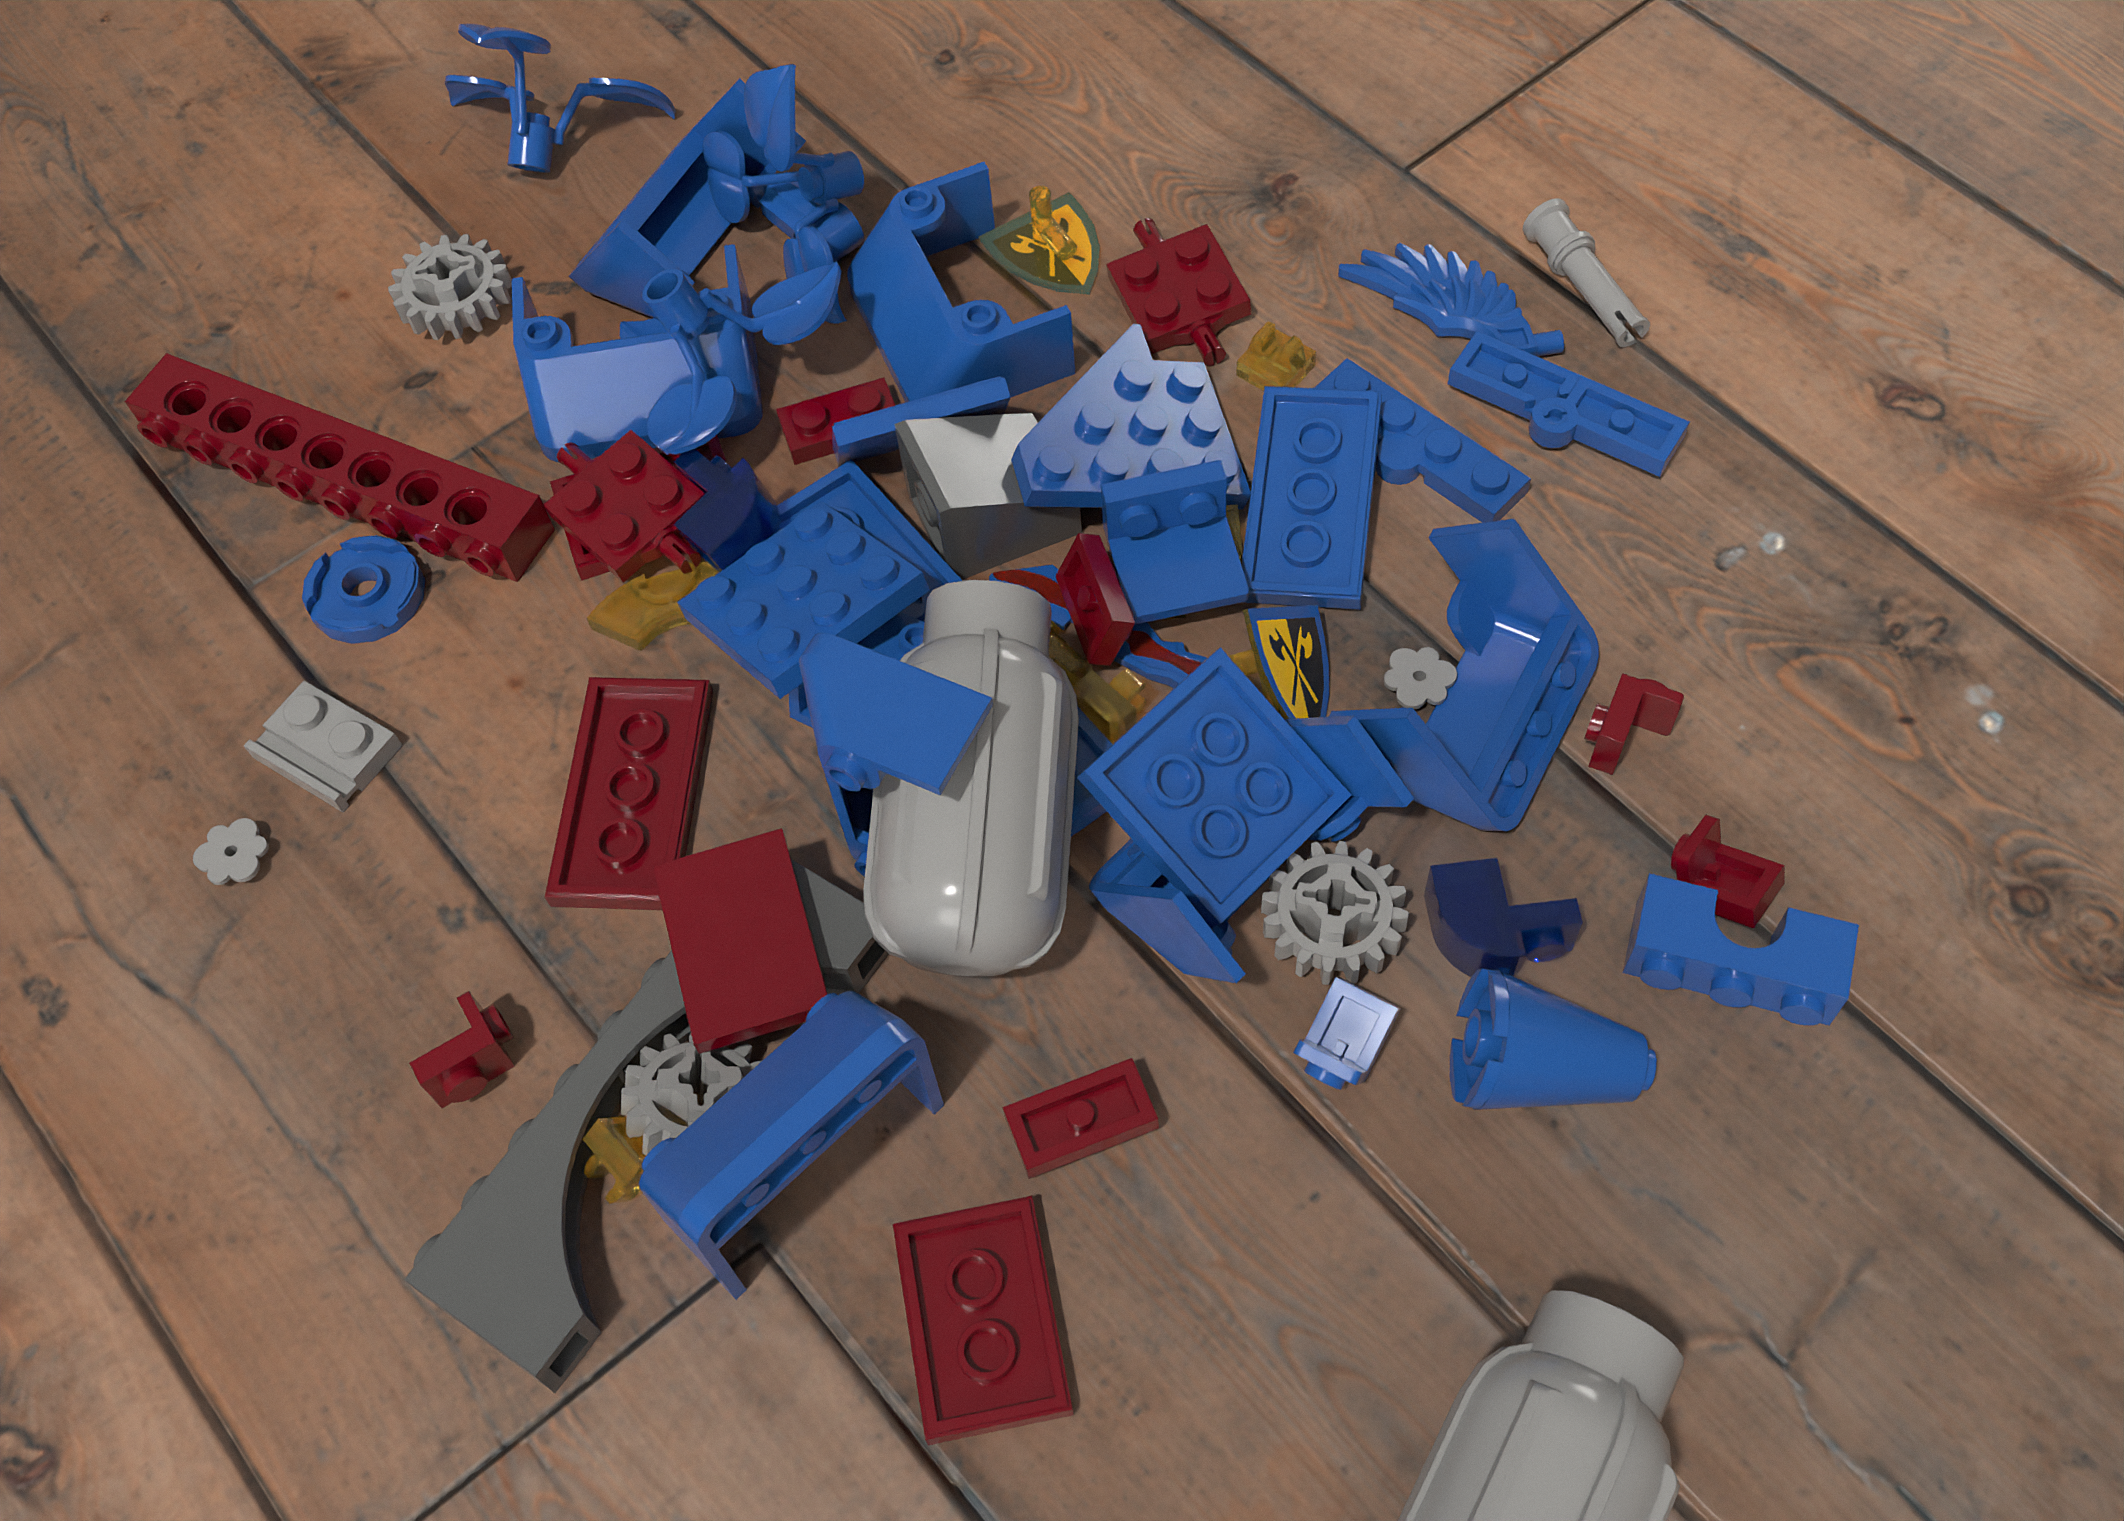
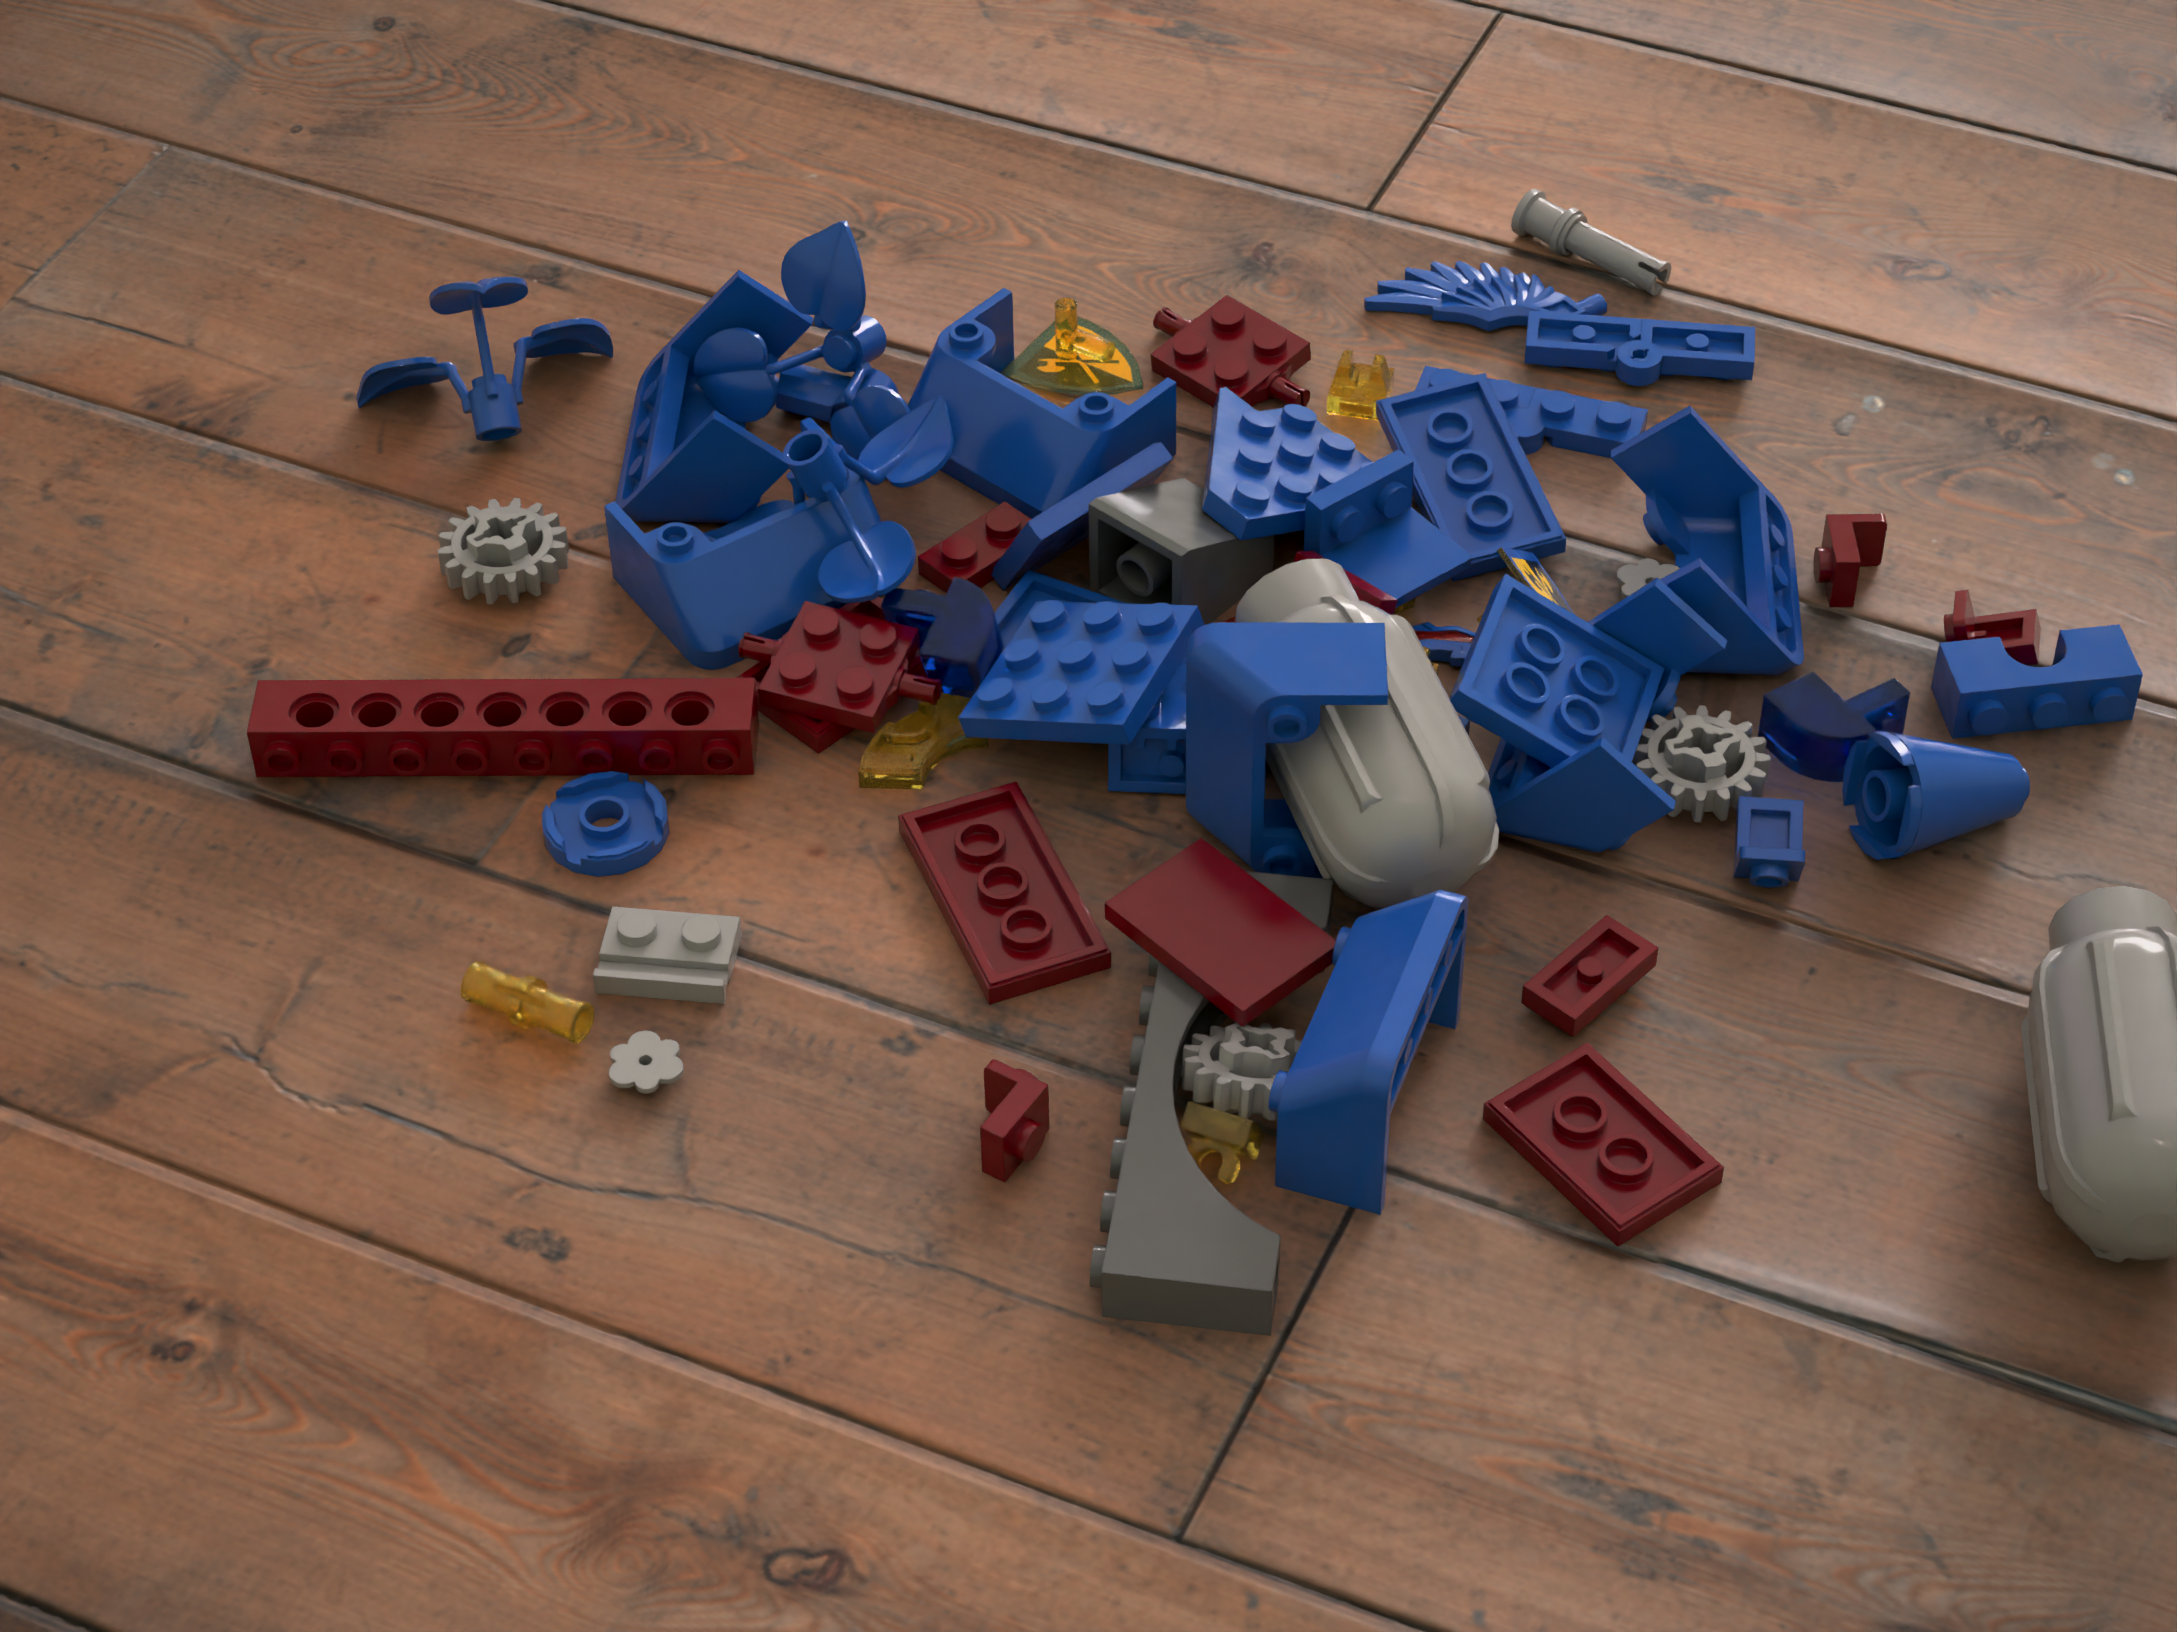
camera: 30 degrees left, 15 degrees down
none -> clear yellow pin [460,961,595,1044]

